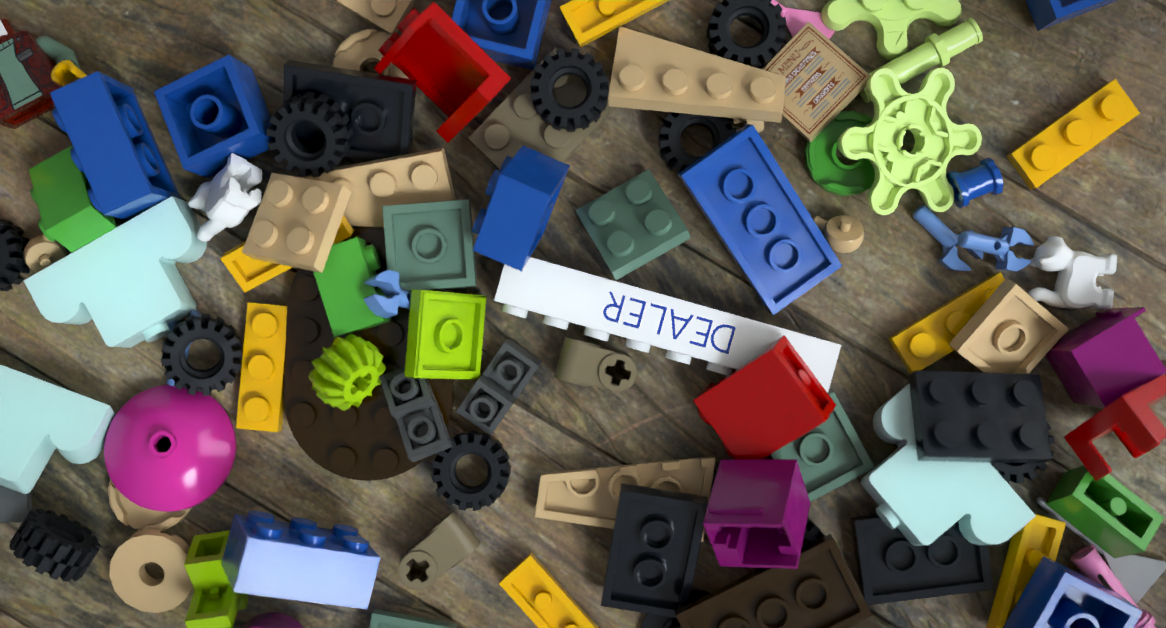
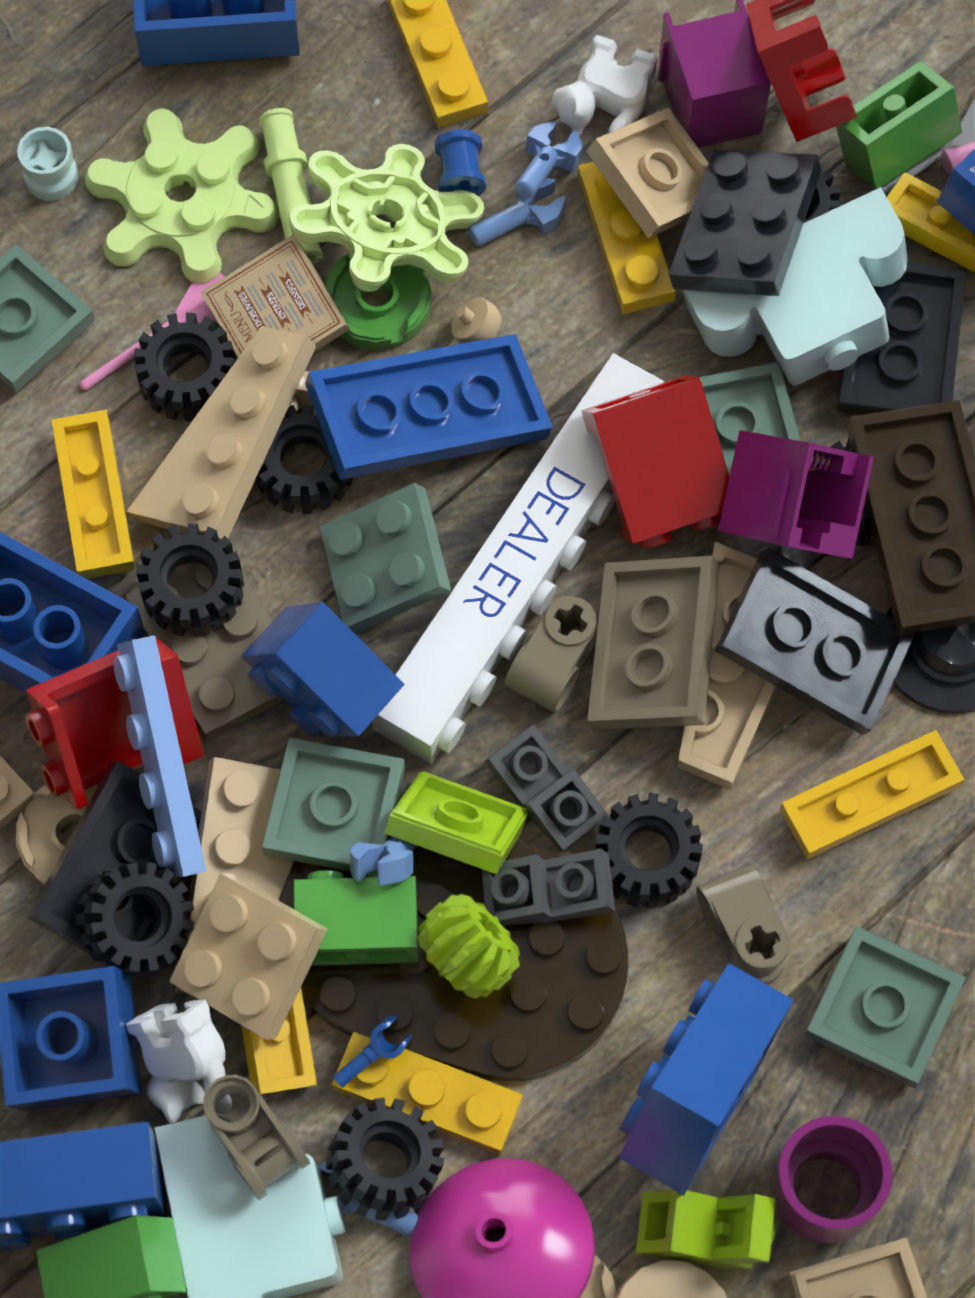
camera: 70 degrees left, 20 degrees down
none -> light blue plate [113,635,206,877]
none -> dark tan piece [203,1075,311,1200]
none -> blue hand [333,1015,412,1088]
none -> dark tan plate [587,556,720,730]

